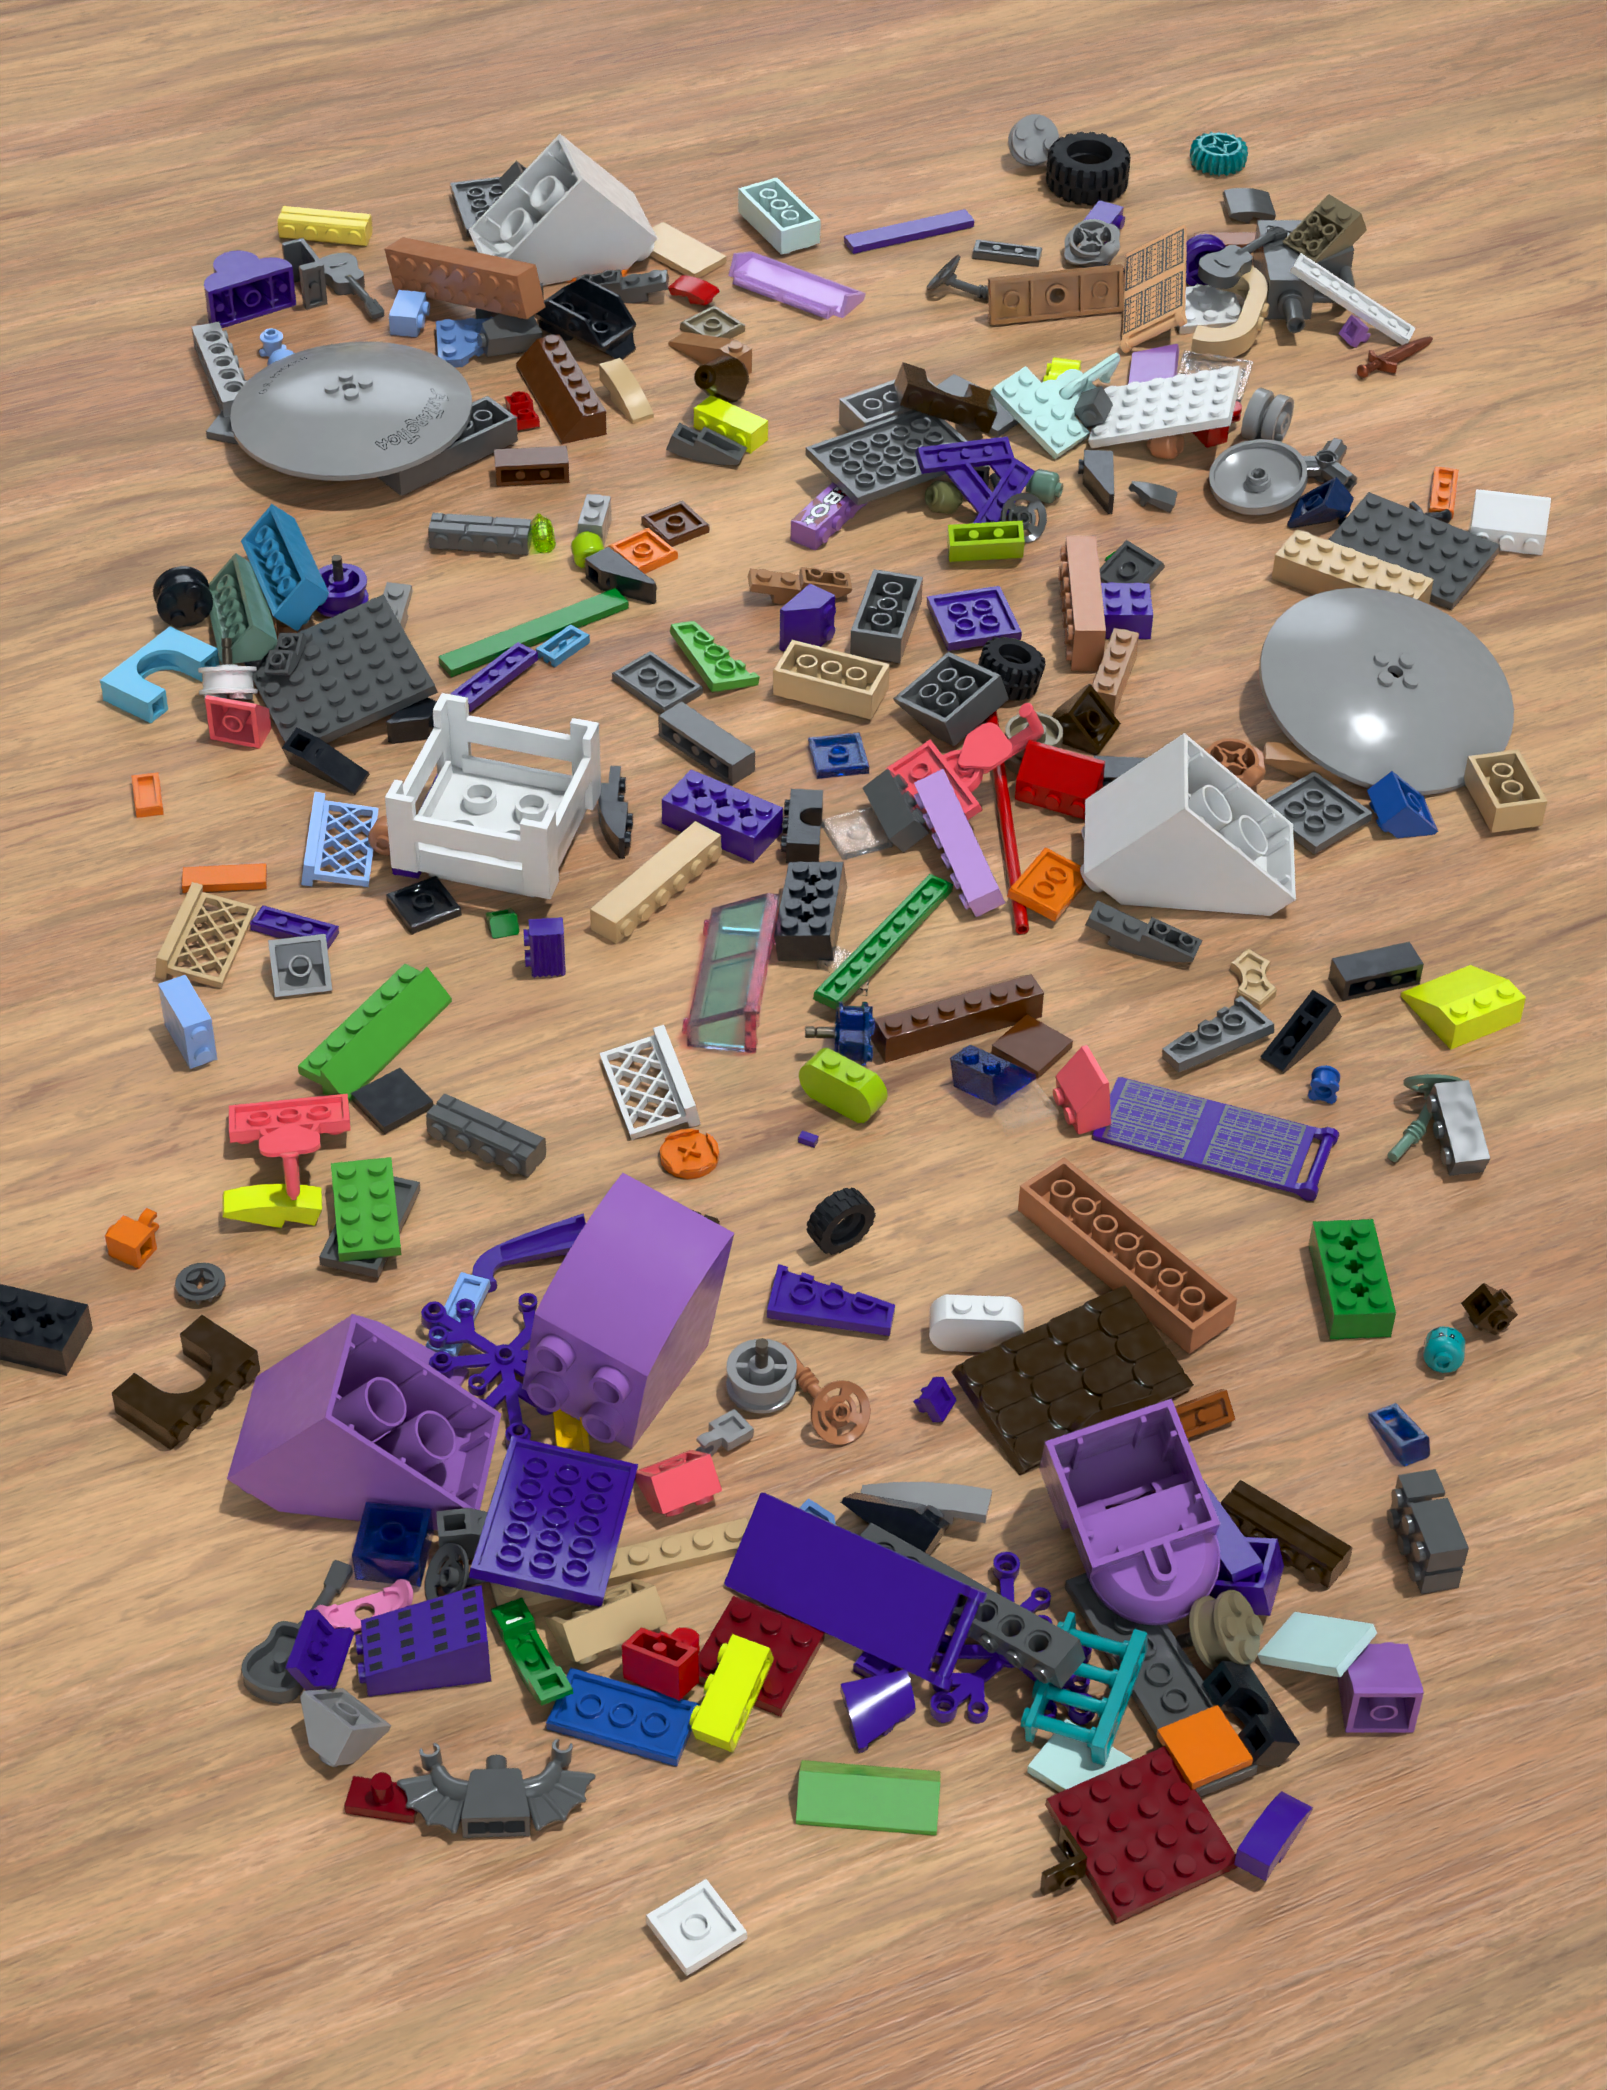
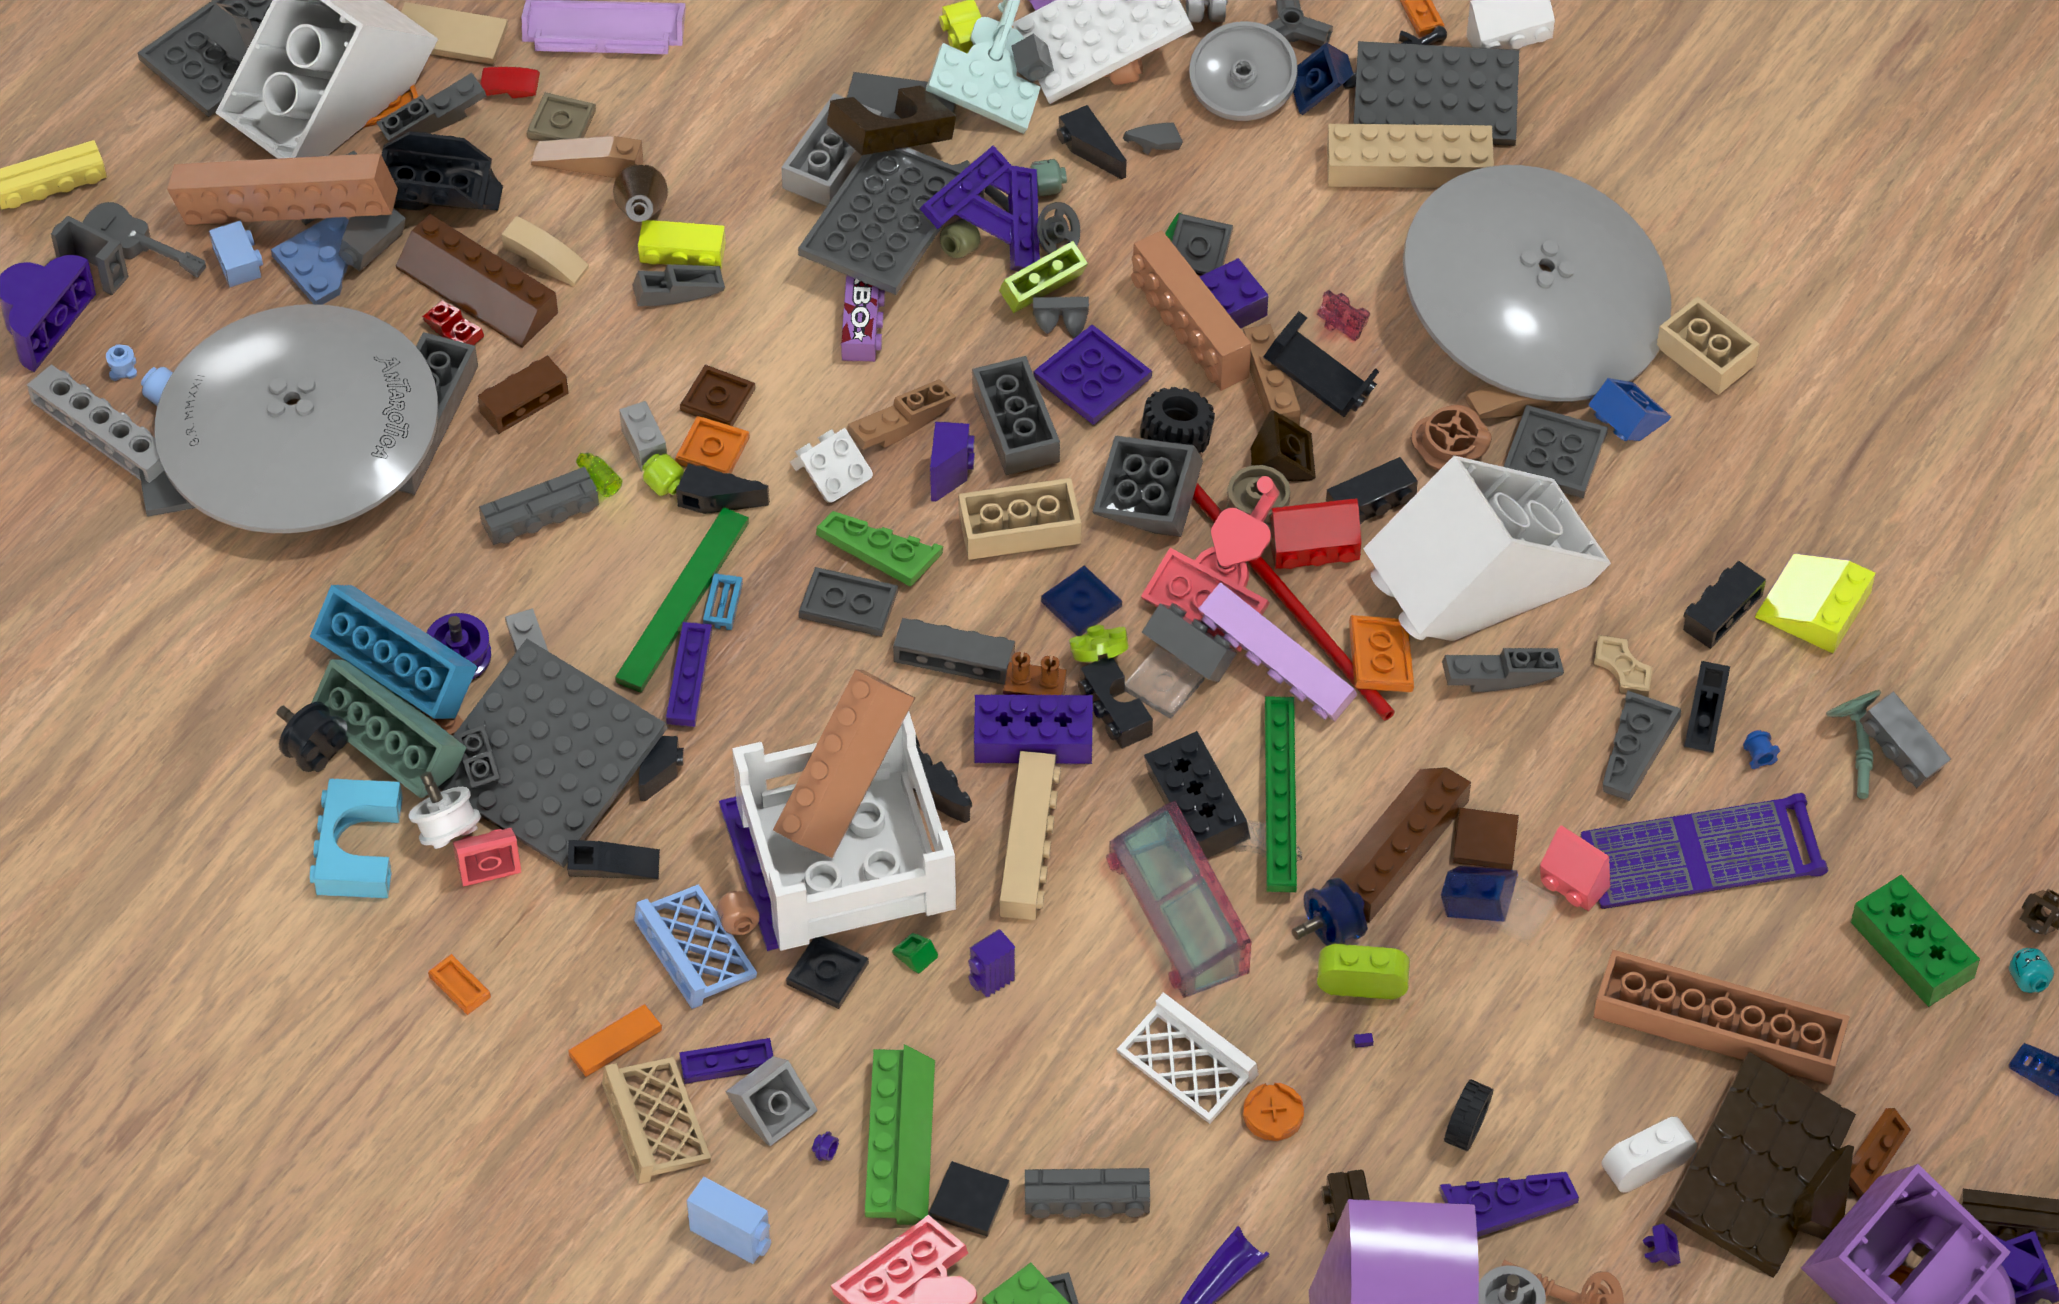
camera: 30 degrees left, 10 degrees up
none -> nougat slope [773,669,915,858]
none -> white bracket [790,428,873,503]
none -> dark purple plate [812,1131,839,1161]
none -> dark orange brick [1003,652,1067,695]
none -> dark grey tile [1033,296,1089,338]
none -> lime plate [1069,625,1129,662]
none -> black panel [1263,311,1380,417]
none -> clear pink hips [1317,290,1370,341]

